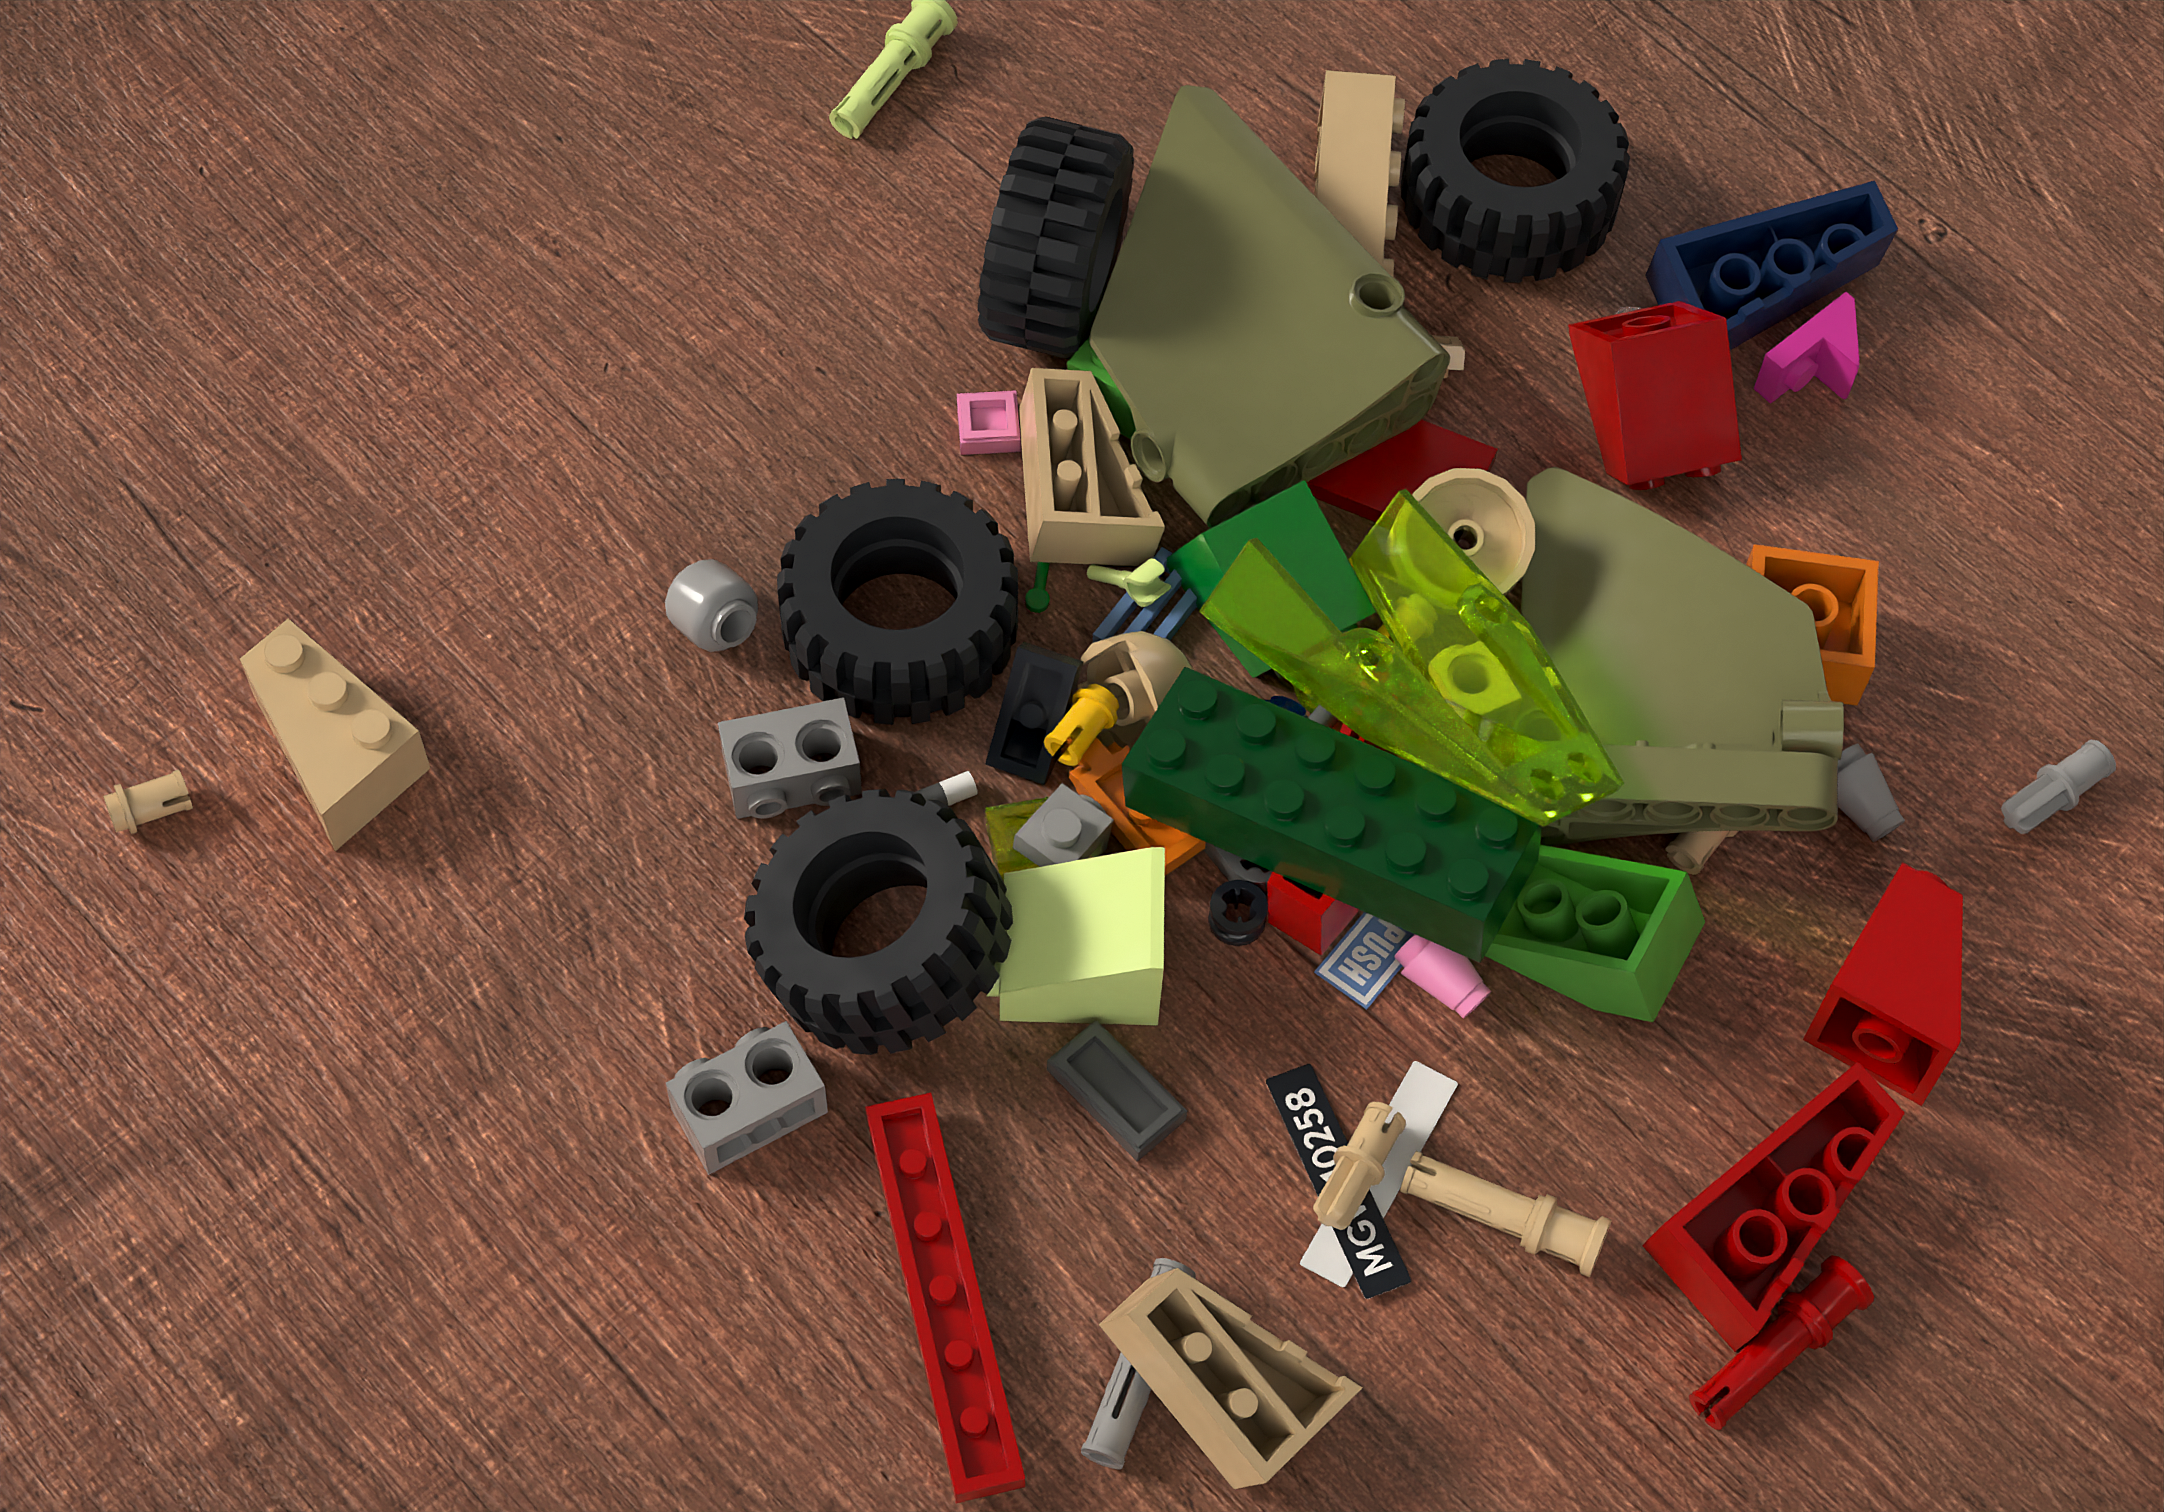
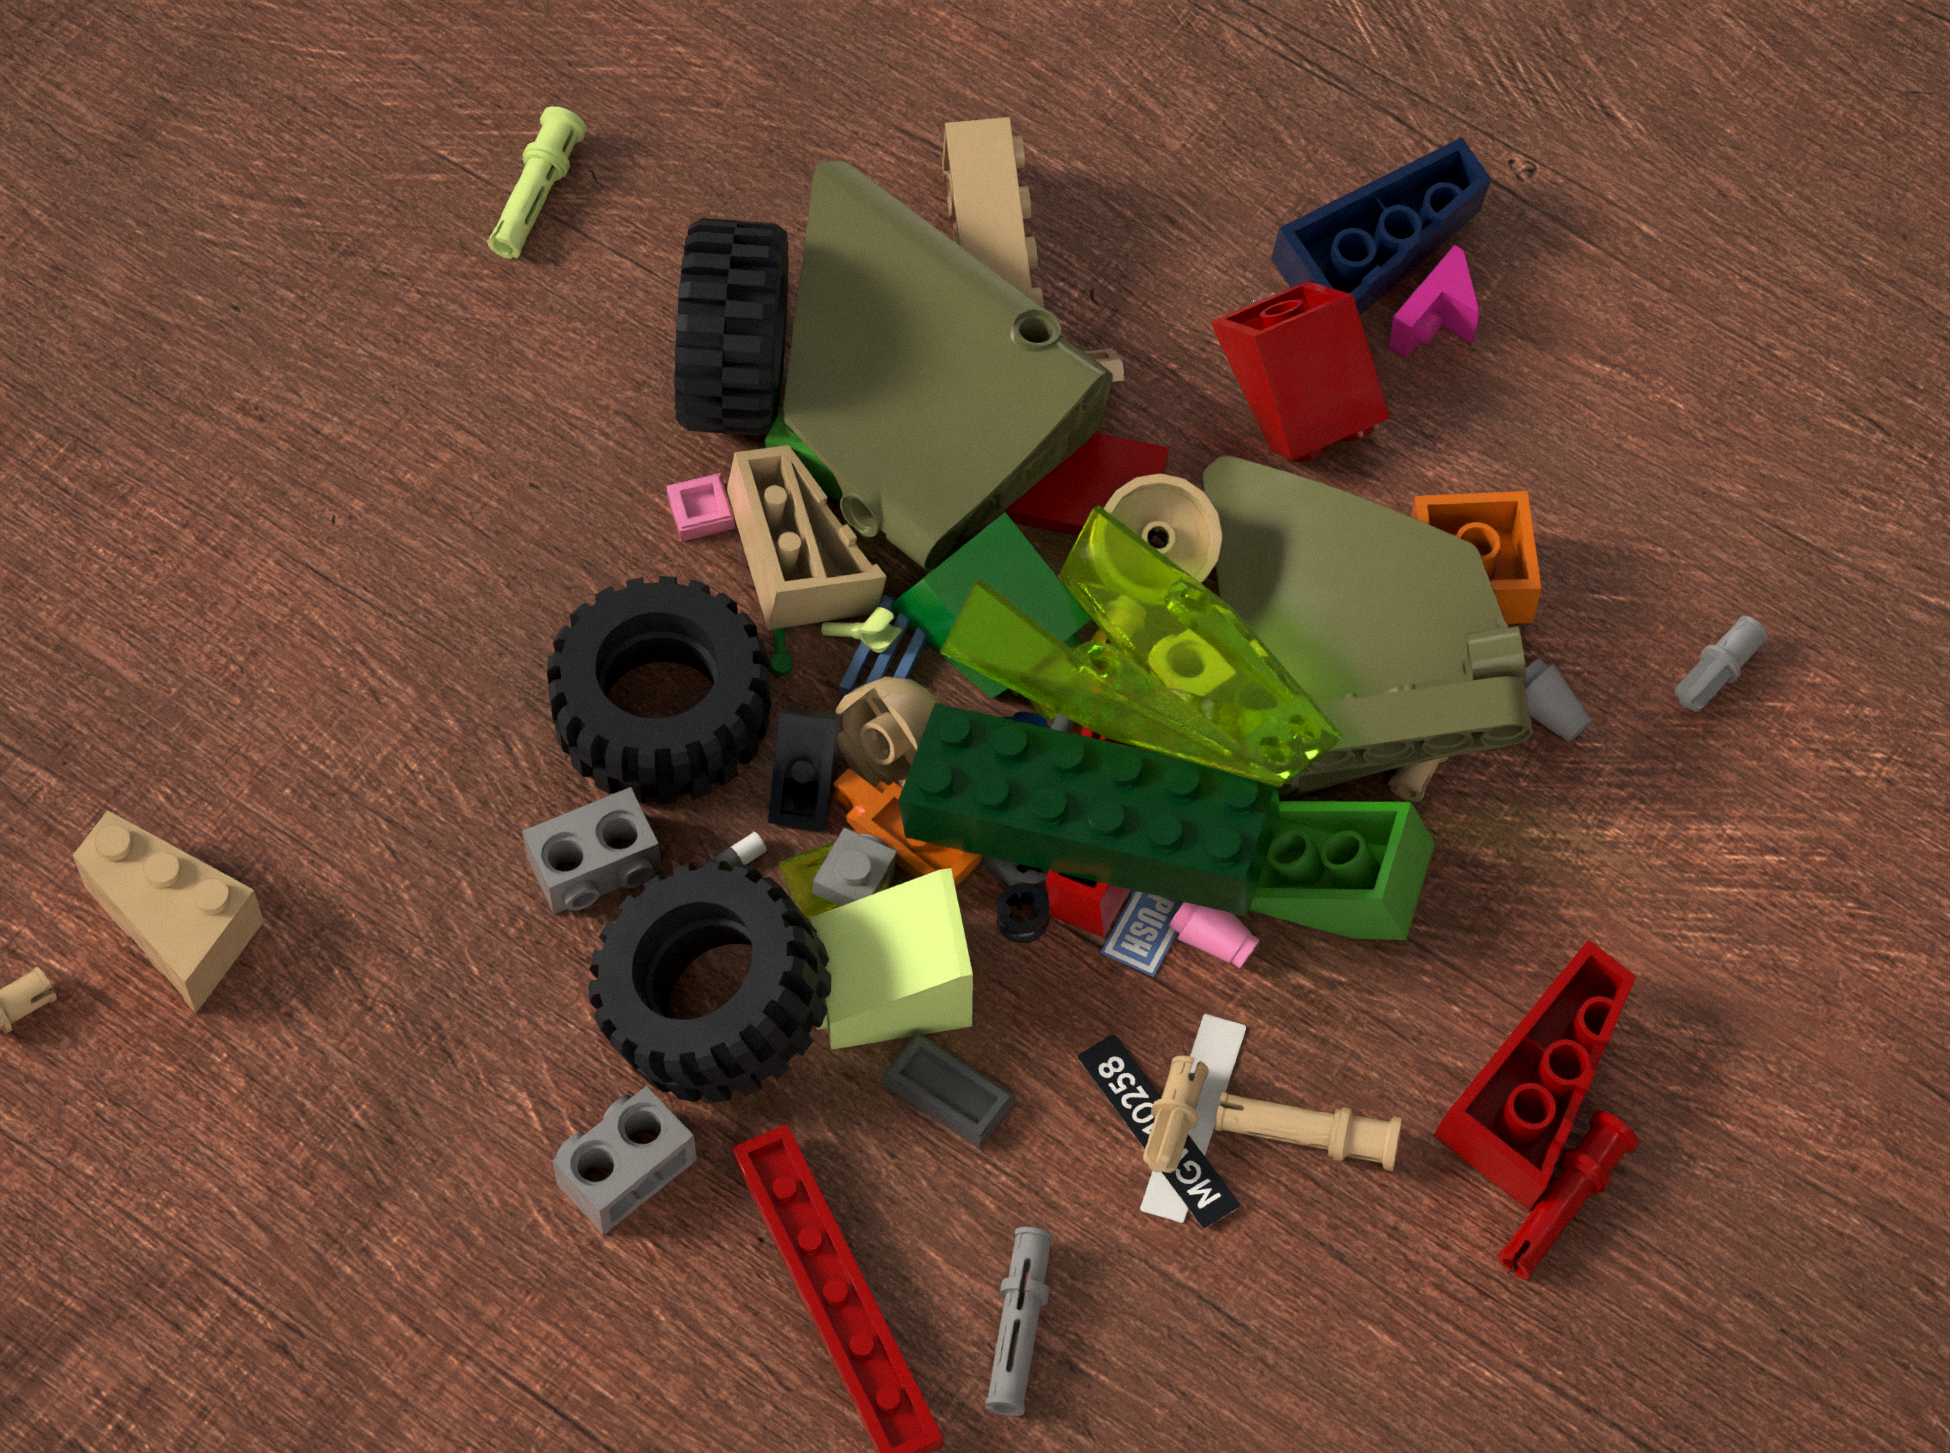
camera: 10 degrees left, 0 degrees up
light grey head [665,559,758,652] -> none
yellow pin [1044,684,1120,766] -> none
tan wedge [1099,1268,1363,1489] -> none
black tyre [1401,59,1630,283] -> none
red slope [1803,862,1963,1106] -> none

